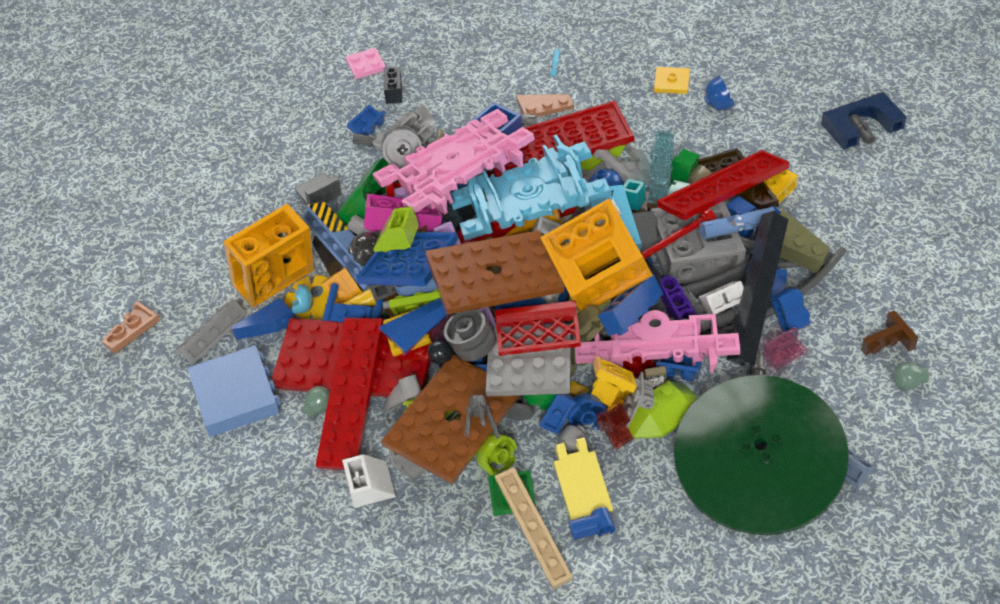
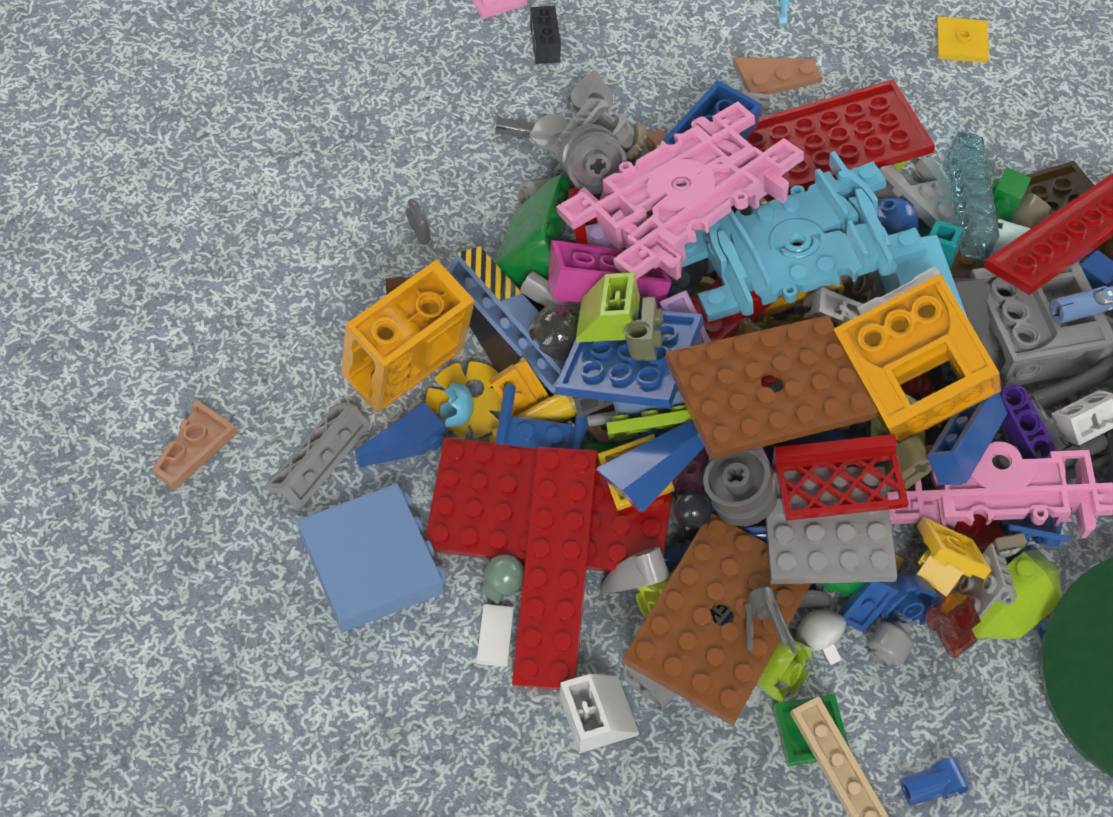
camera: 10 degrees left, 10 degrees up
dark grey bracket [295,173,342,205] -> none
blue bracket [346,104,386,135] -> none
light yellow tile [553,438,613,520] -> none
red piece [641,208,716,260] -> none
blue cylinder [704,75,735,110] -> none
none -> dark grey head [406,198,431,244]
none -> white tile [477,604,514,667]
none -> olive plate [624,297,663,361]
none -> white piece [794,610,847,665]

